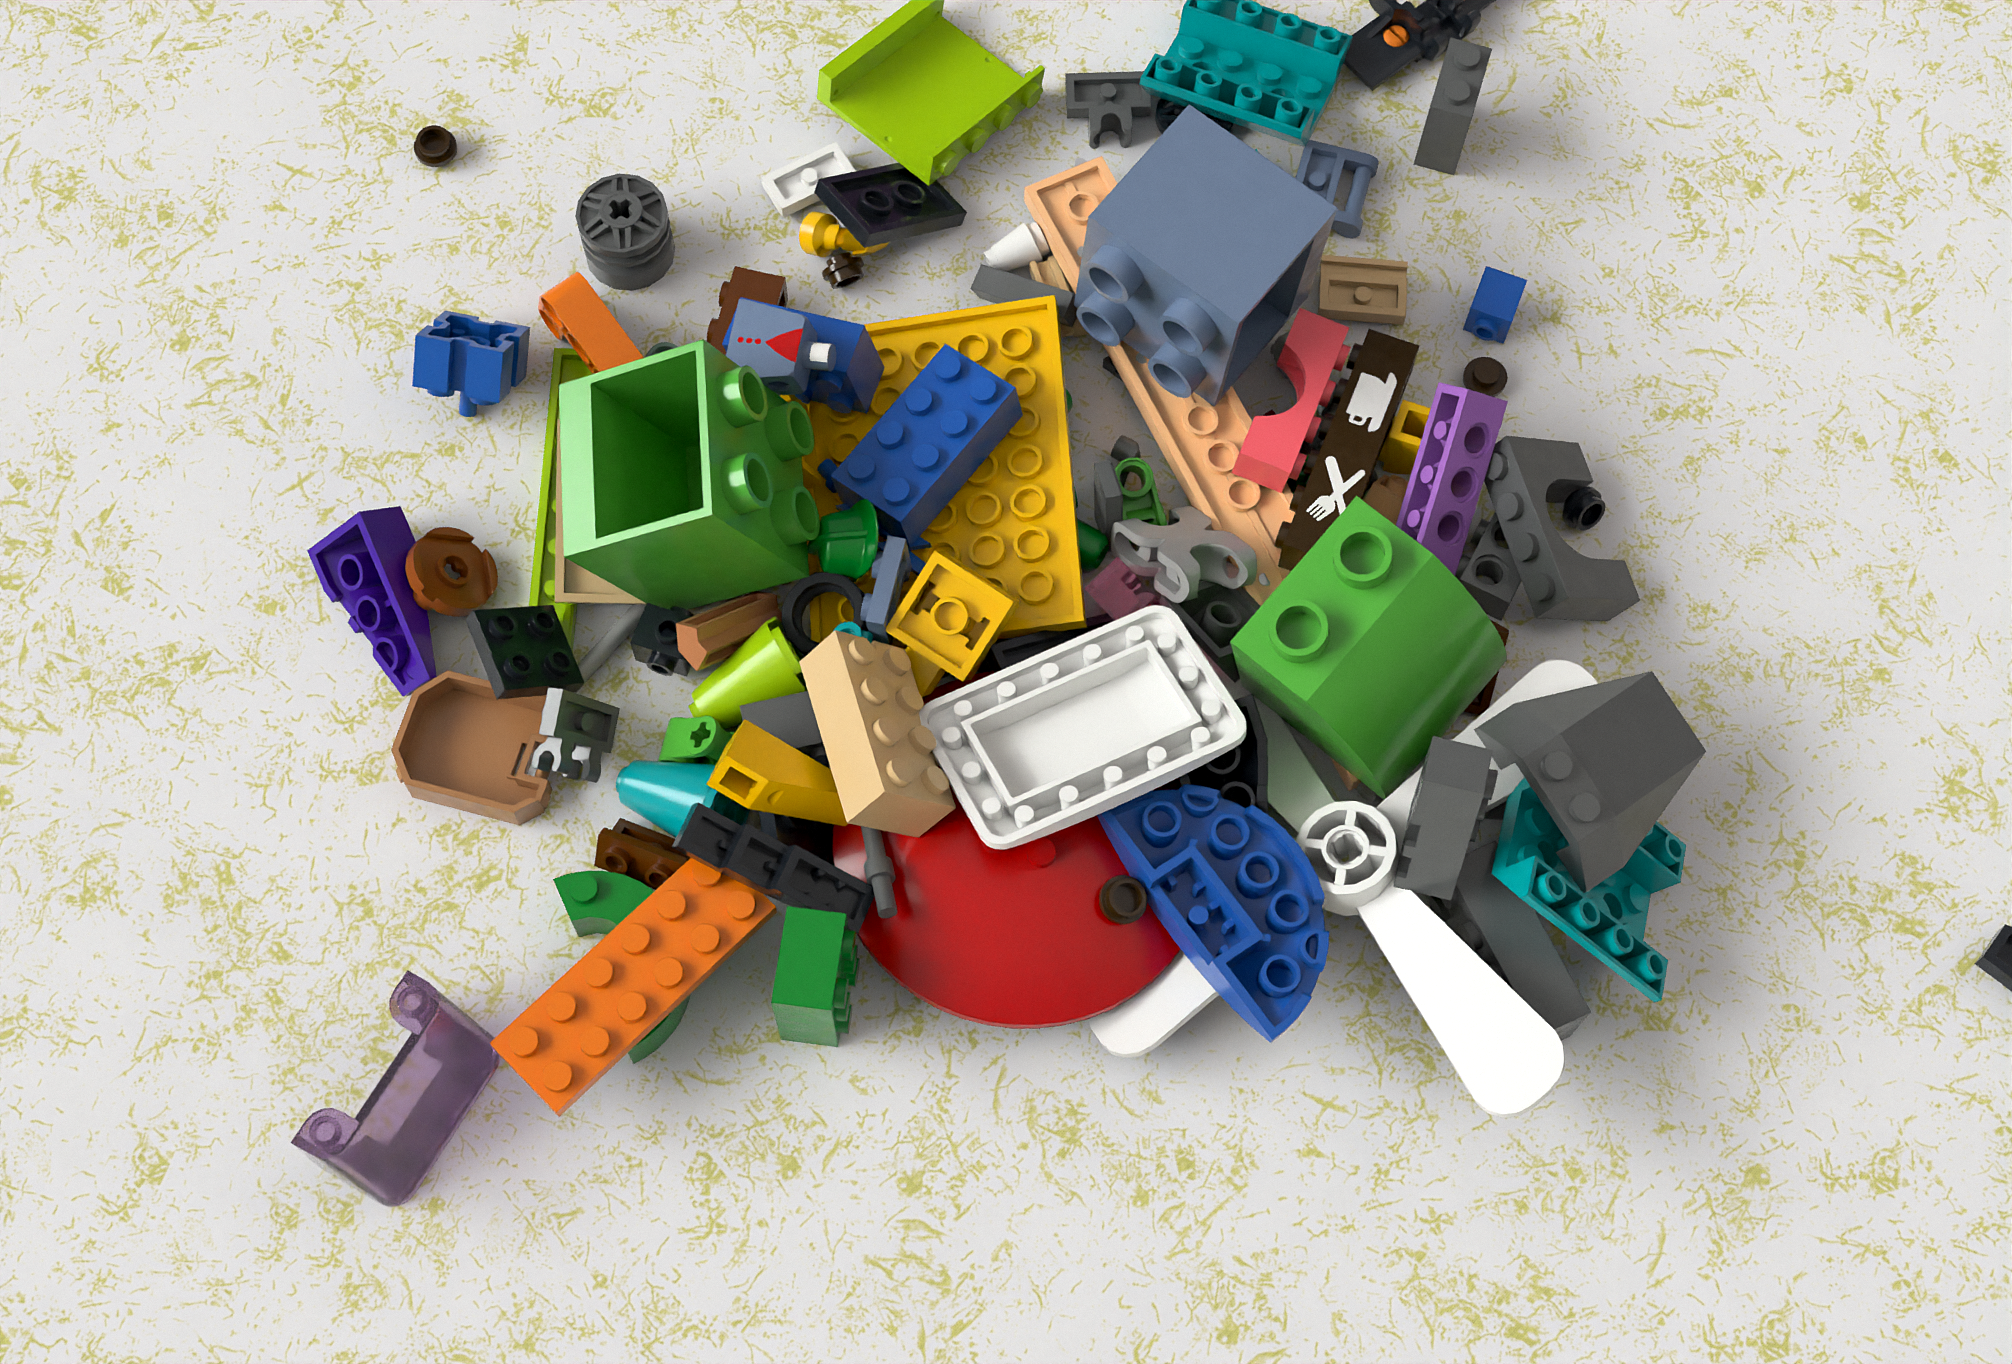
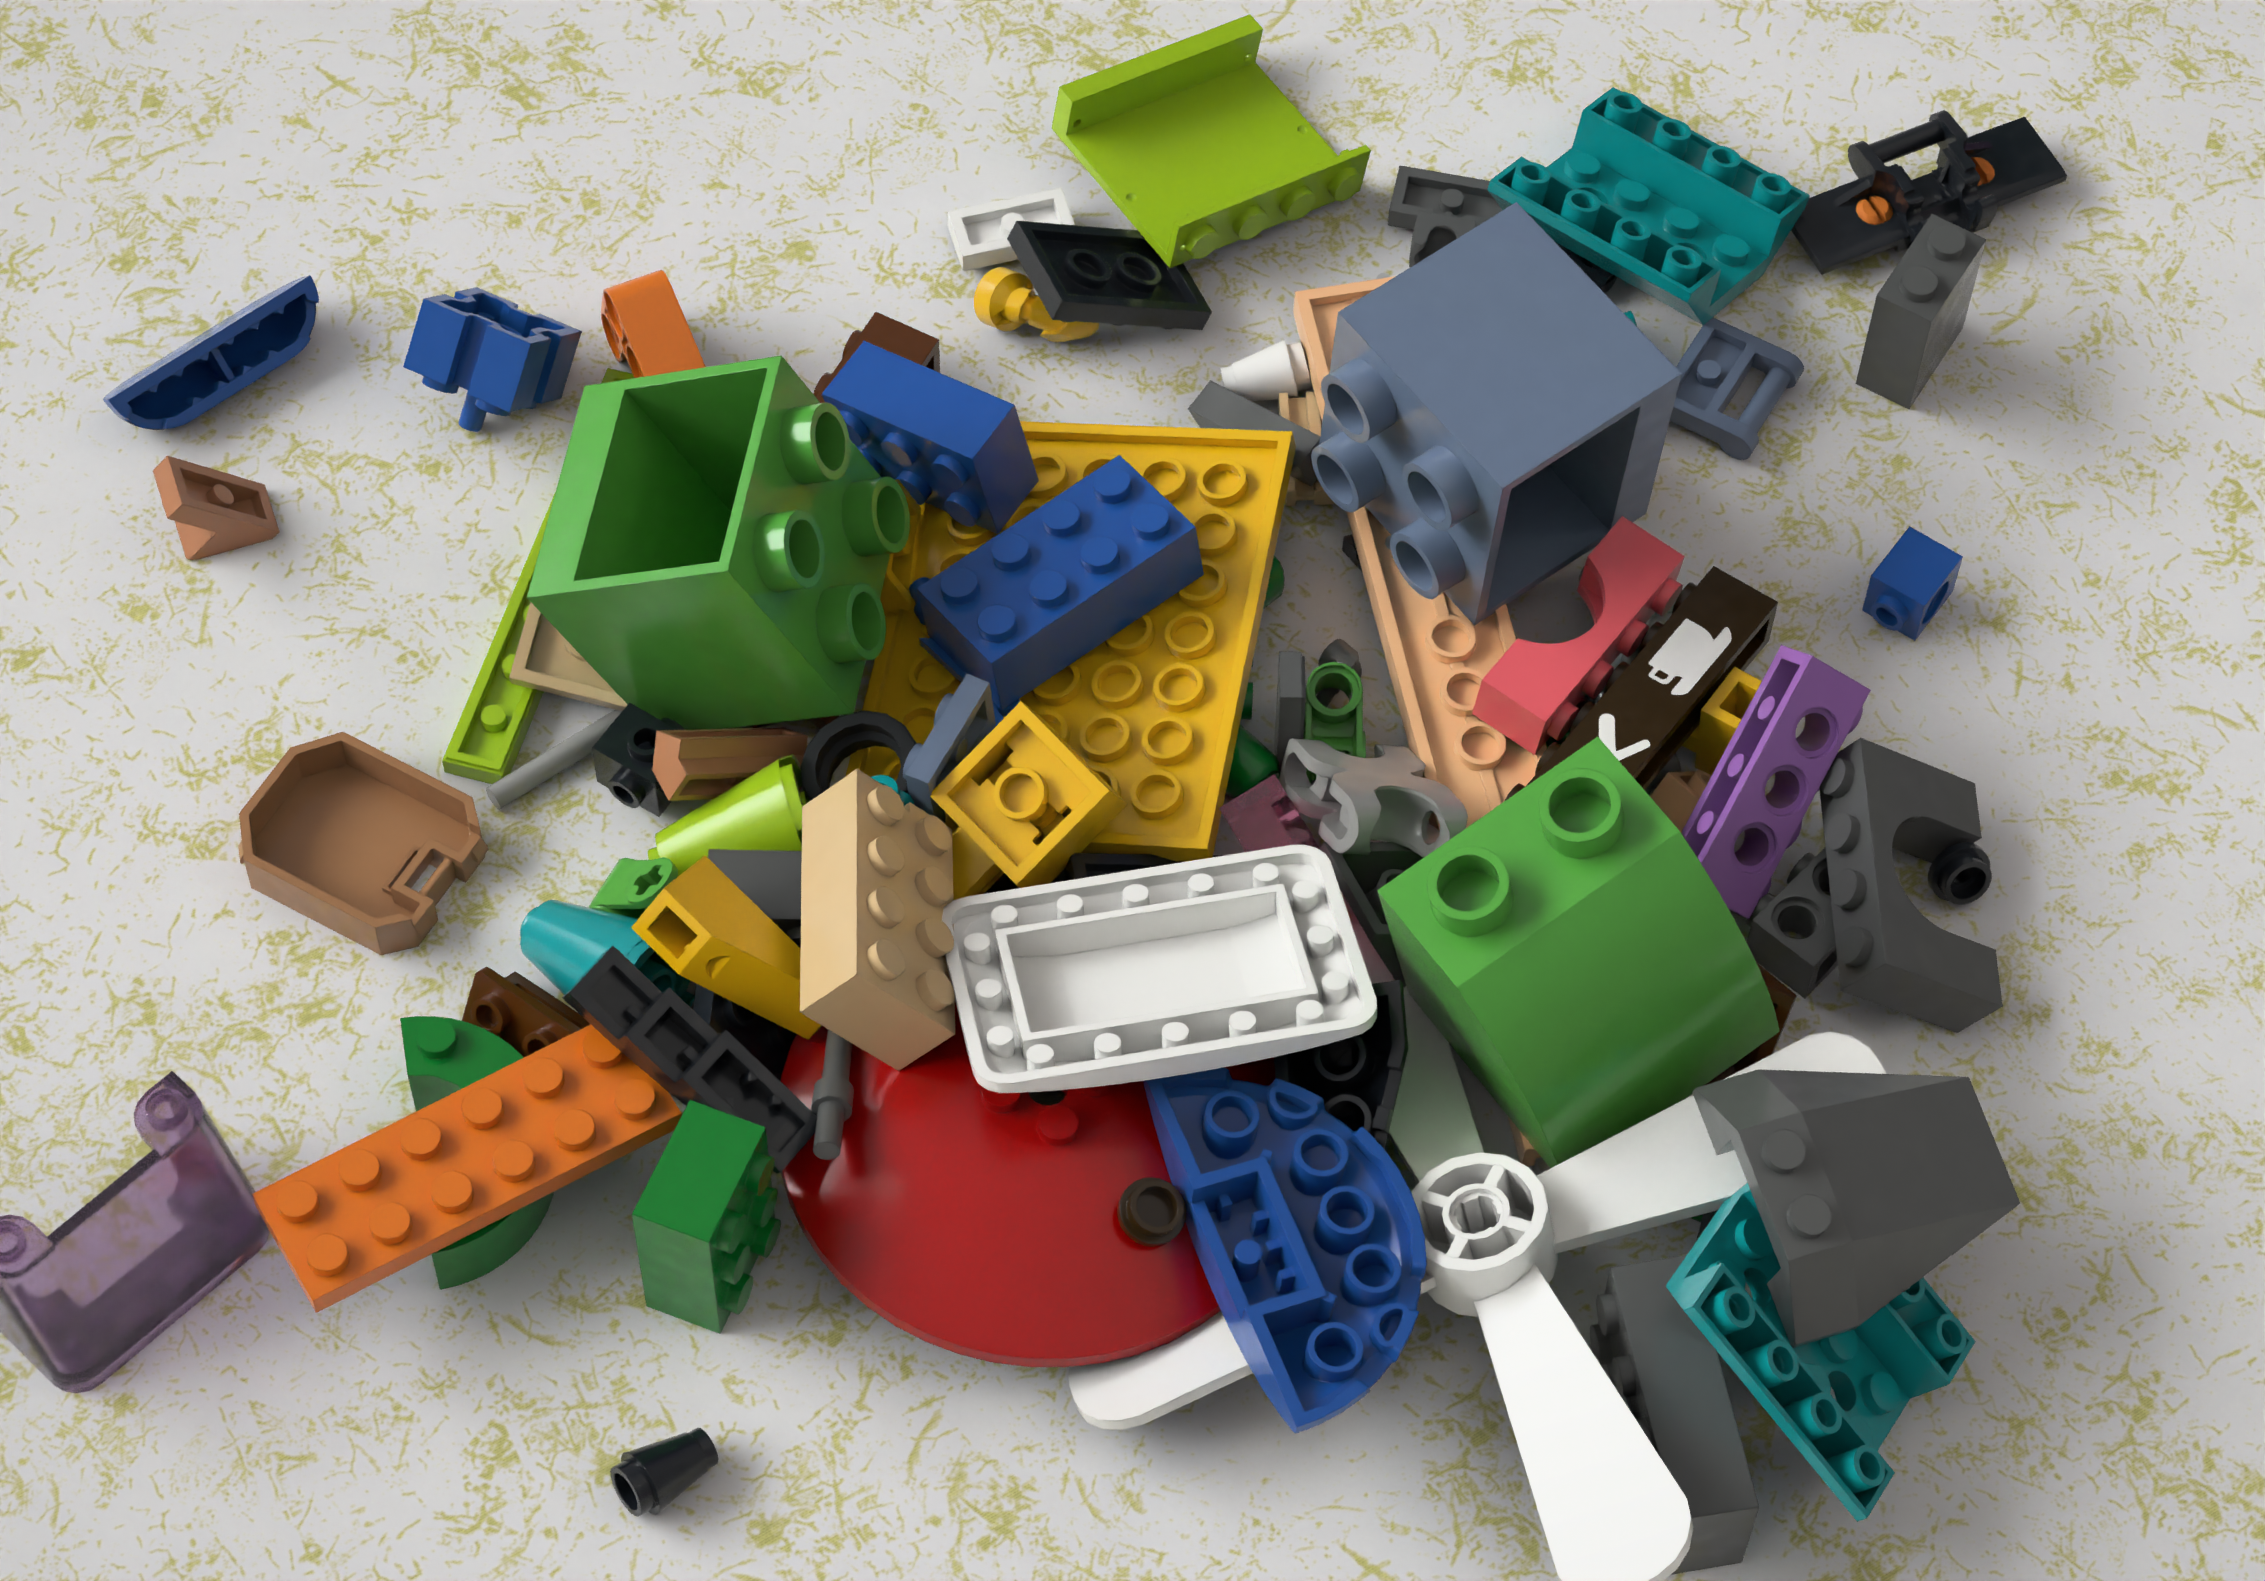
camera: 15 degrees right, 10 degrees down
dark purple wedge [307,506,437,697] -> none
dark orange plate [405,527,498,617] -> none
dark brown plate [414,125,457,167] -> none
black plate [466,605,585,700] -> none
dark grey plate [532,687,620,783] -> none
dark grey wheel [575,173,675,291] -> none
sand blue torso [726,299,836,395] -> none
green piece [807,499,878,582] -> none
dark brown plate [822,252,864,289] -> none
tan plate [1317,255,1408,325] -> none
dark grey wedge [1393,736,1498,901] -> none
dark brown plate [1463,357,1508,397] -> none
none -> blue brick [103,275,319,430]
none -> nougat slope [153,456,280,560]
none -> black cone [610,1428,719,1517]

